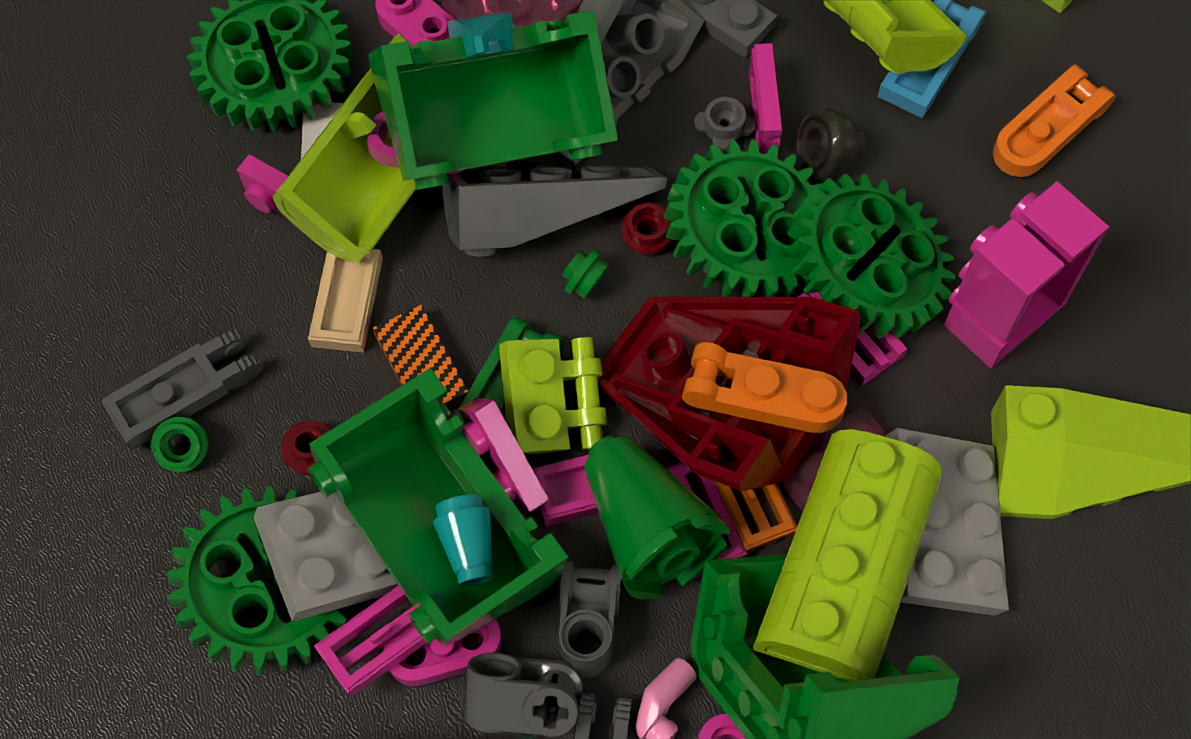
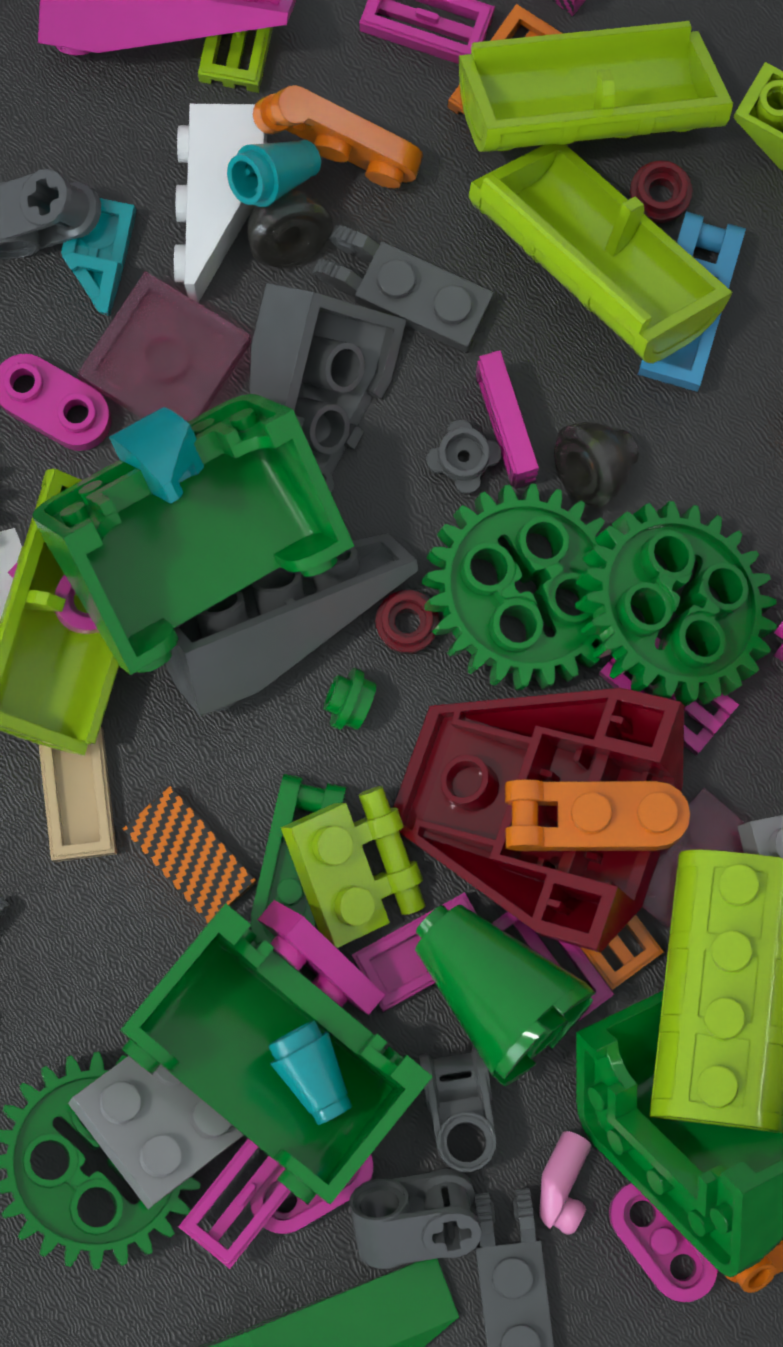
camera: 15 degrees left, 15 degrees up
dark red plate [281,421,331,476] -> none

